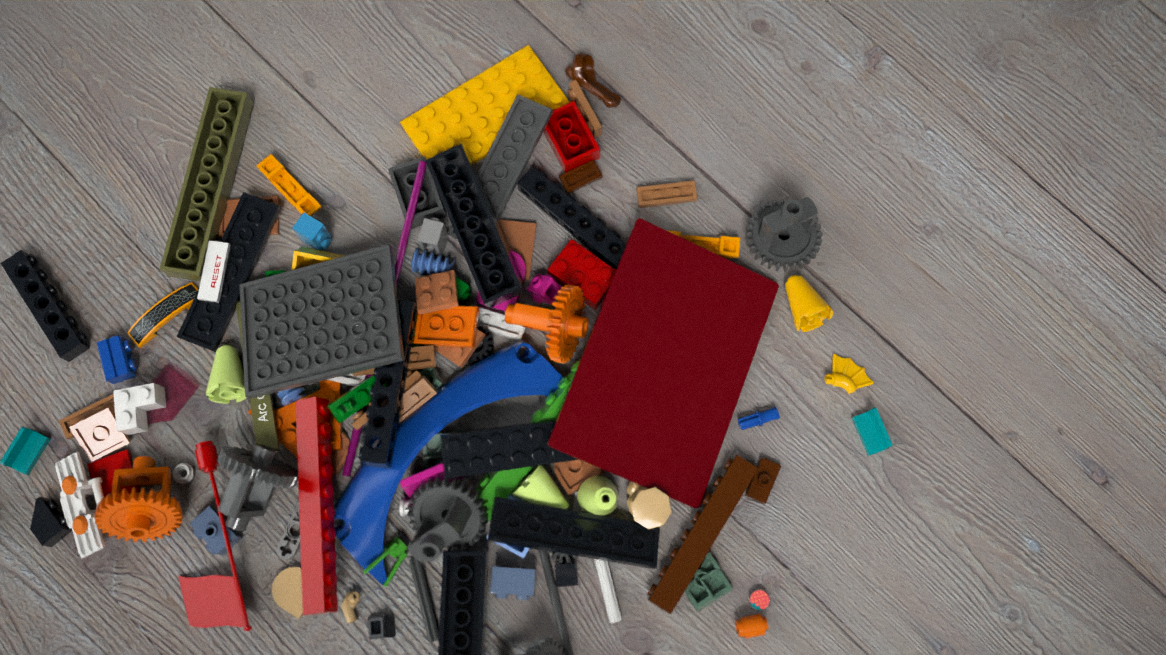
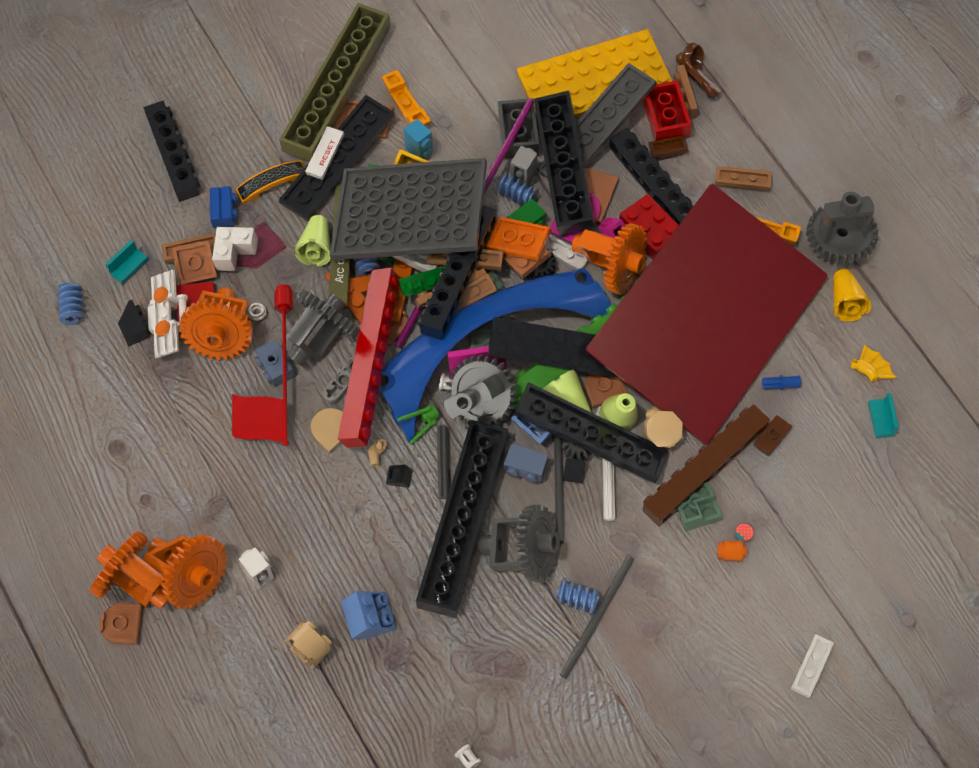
camera: 15 degrees right, 10 degrees down
nougat plate [415,270,459,315] -> none

